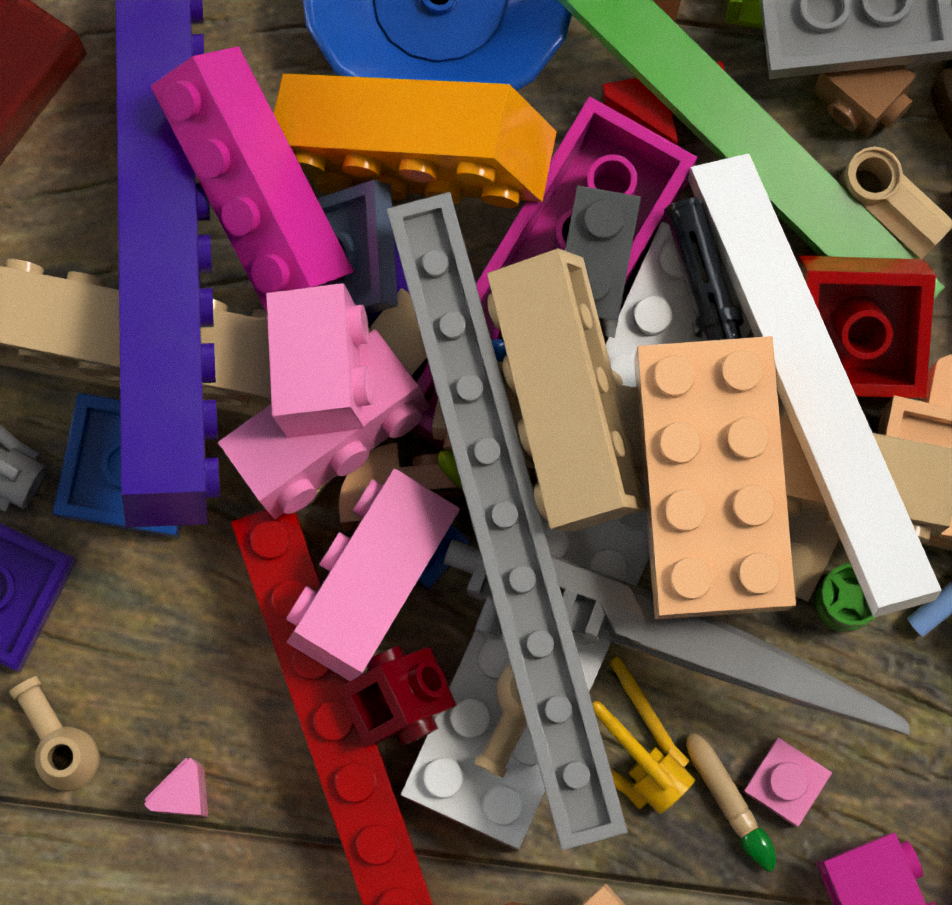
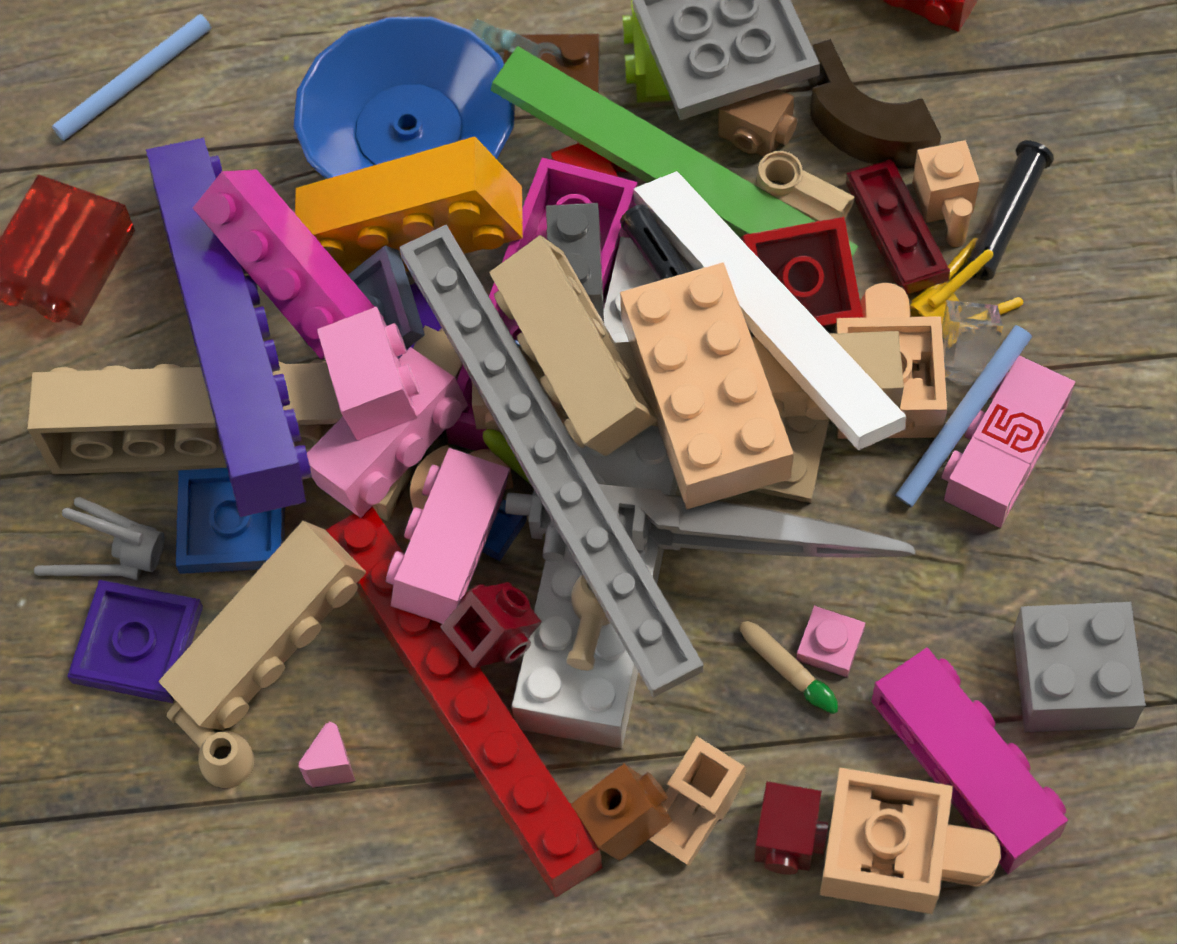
camera: 10 degrees left, 15 degrees down
yellow plant [592,656,695,815] -> none
bright green wheel [814,563,875,632] -> none
none -> tan brick [158,521,366,731]

